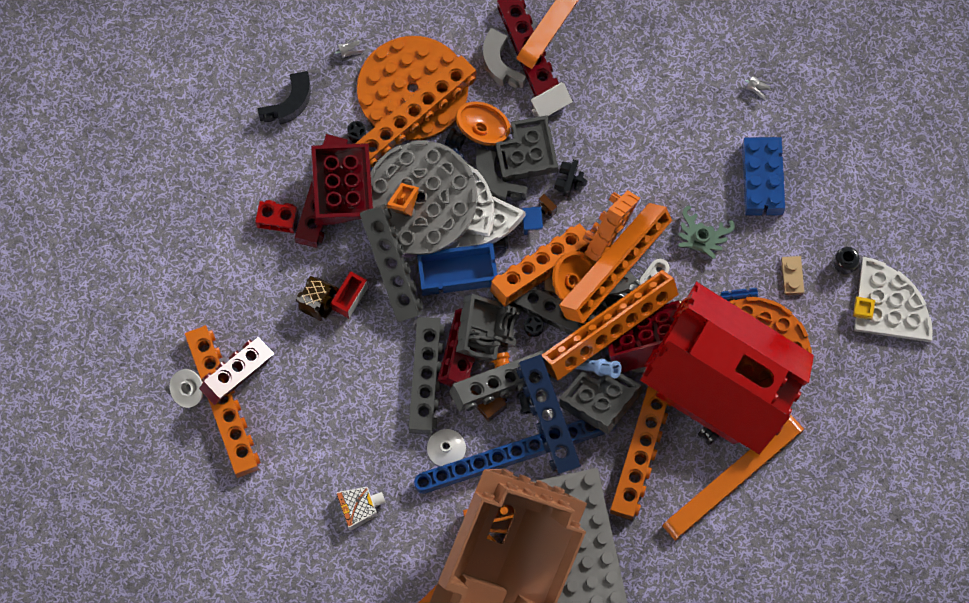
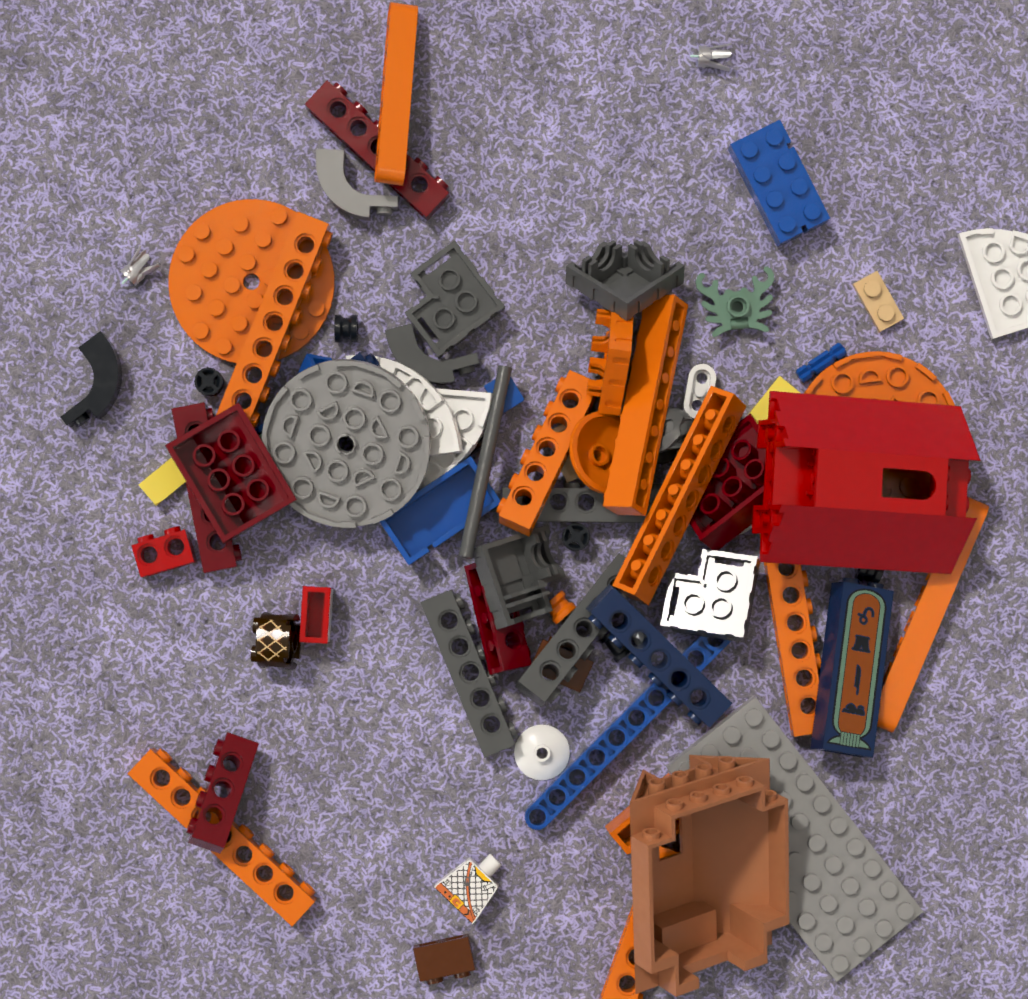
camera: 30 degrees left, 15 degrees up
white dish [170,369,203,408] -> none
dark grey brick [360,204,423,323] -> none
orange slope [387,183,419,216] -> none
orange dish [456,102,510,146] -> none
white panel [531,82,573,117] -> none
reddish brown plate [538,194,557,217] -> none
black hips [554,159,588,197] -> none
light blue pin [575,359,621,378] -> none
black head [833,247,860,274] -> none
yellow tile [853,296,875,320] -> none
none -> light yellow slope [138,458,186,506]
none -> reddish brown brick [413,934,475,985]
none -> dark grey piece [458,365,512,559]
none -> dark grey piece [566,240,685,321]
none -> brick [810,577,894,758]

